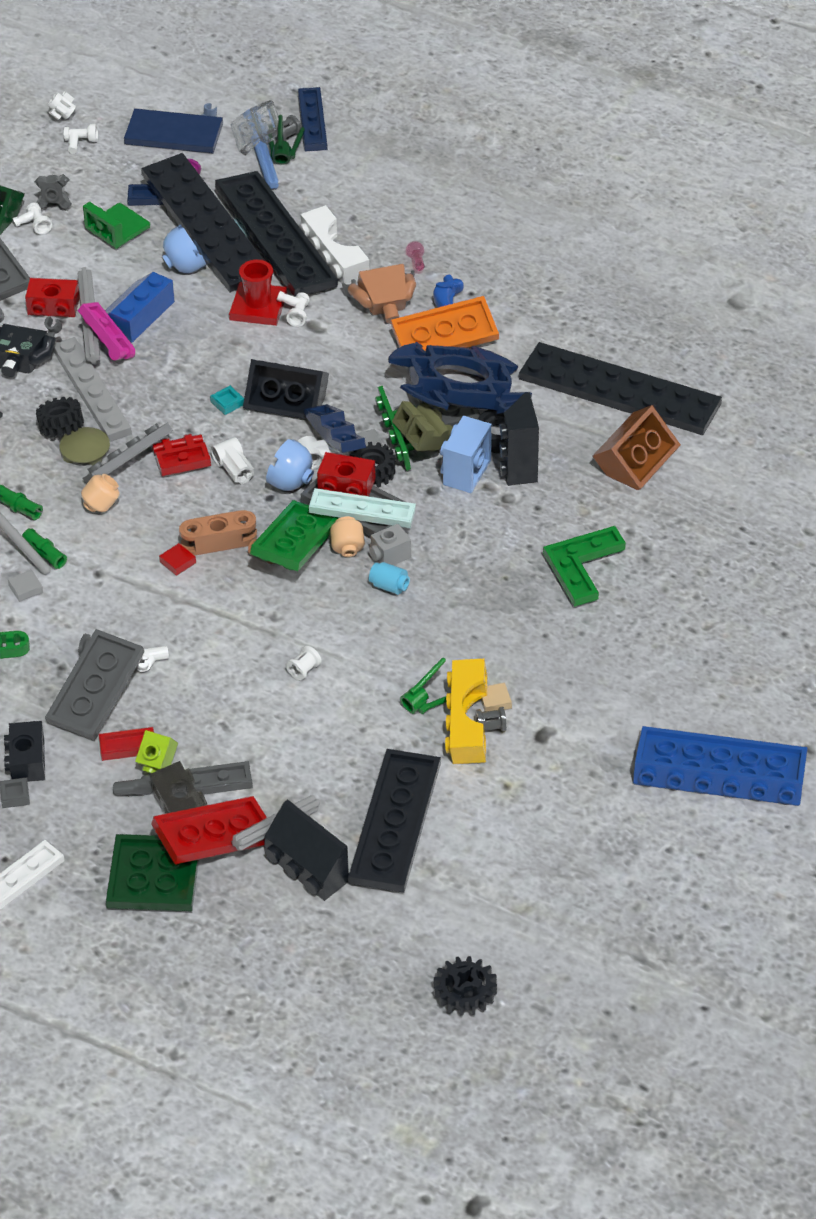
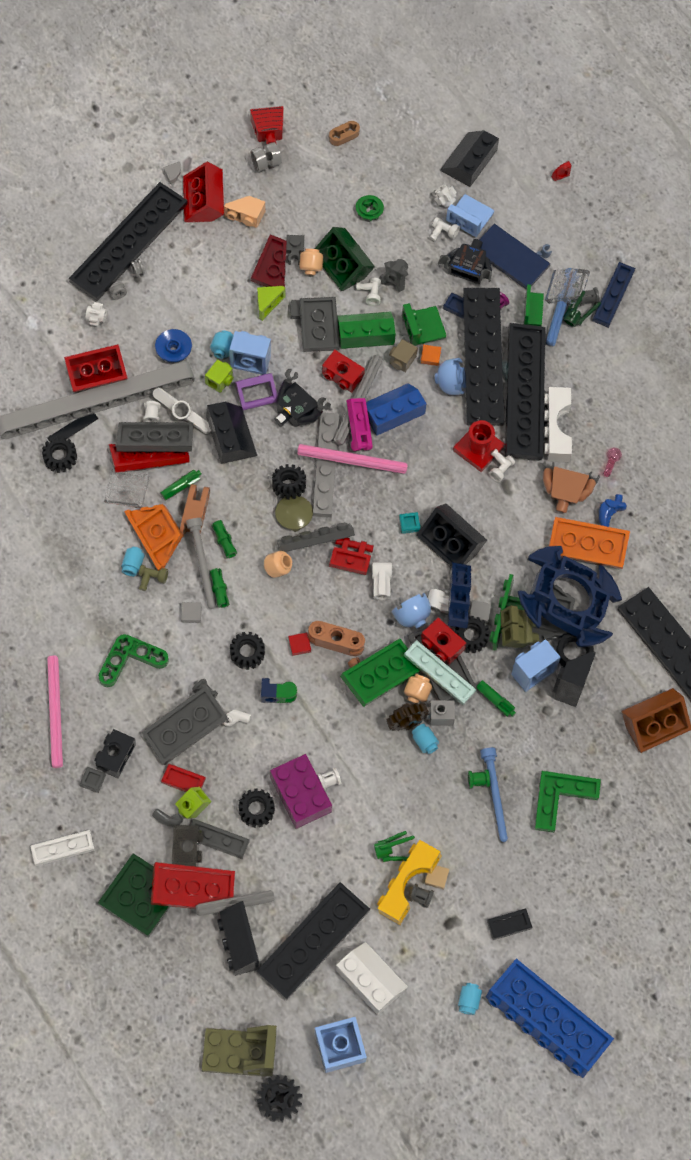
camera: 25 degrees right, 20 degrees up
none -> olive bracket [202,1025,277,1077]
none -> black tyre [230,632,265,670]
none -> black tyre [238,788,275,828]
none -> leg [261,678,297,703]
none -> magenta brick [270,754,332,829]
none -> bright pink axle [297,444,408,474]
none -> light blue brick [315,1017,367,1073]
none -> white slope [336,942,408,1015]
none -> green slope [337,312,396,349]
none -> dark brown gear [386,702,429,731]
none -> dark tan brick [389,339,418,373]
none -> orange tile [421,344,441,366]
none -> torso [438,239,492,284]
none -> black slope [440,130,499,187]
none -> light blue bracket [446,194,494,237]
none -> medium azure brick [458,983,482,1015]
none -> green bush [468,769,490,789]
none -> green piece [476,680,516,717]
none -> medium blue piece [480,747,508,842]
none -> black tile [487,908,533,940]
none -> green panel [523,284,544,327]
none -> red tile [551,161,572,181]

